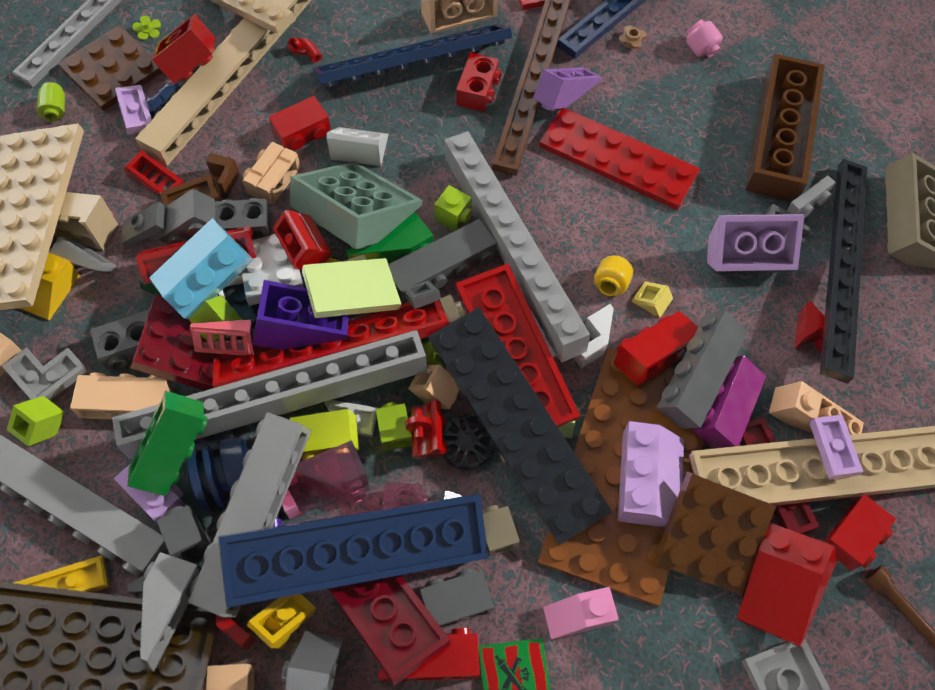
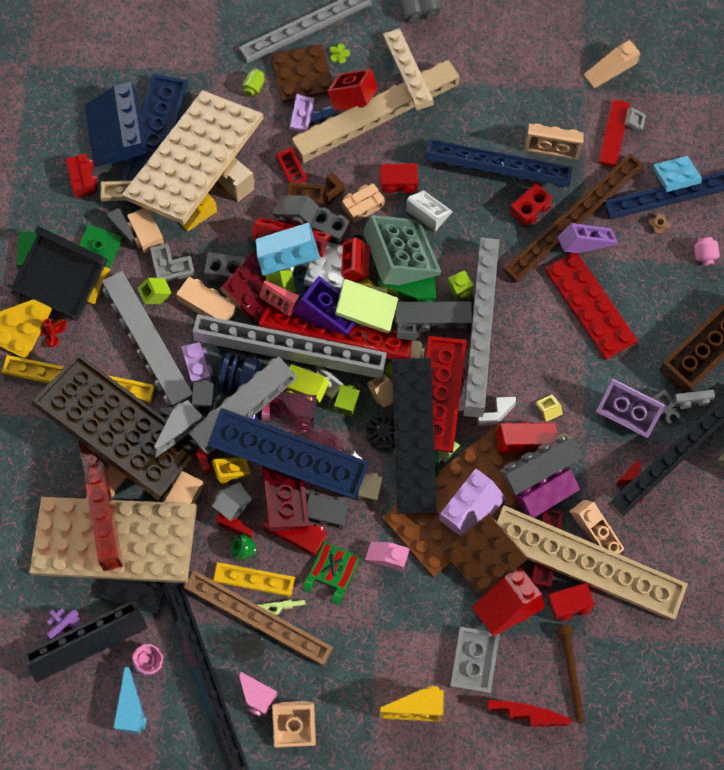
camera: 30 degrees right, 5 degrees up
light grey slope [50,237,117,272] -> none
dark grey plate [121,202,166,247] -> none
green brick [127,391,207,496] -> none
red arm [287,37,323,63] -> none
red hips [405,399,447,460] -> none
yellow head [594,255,633,296] -> none
lavender plate [809,415,863,480] -> none

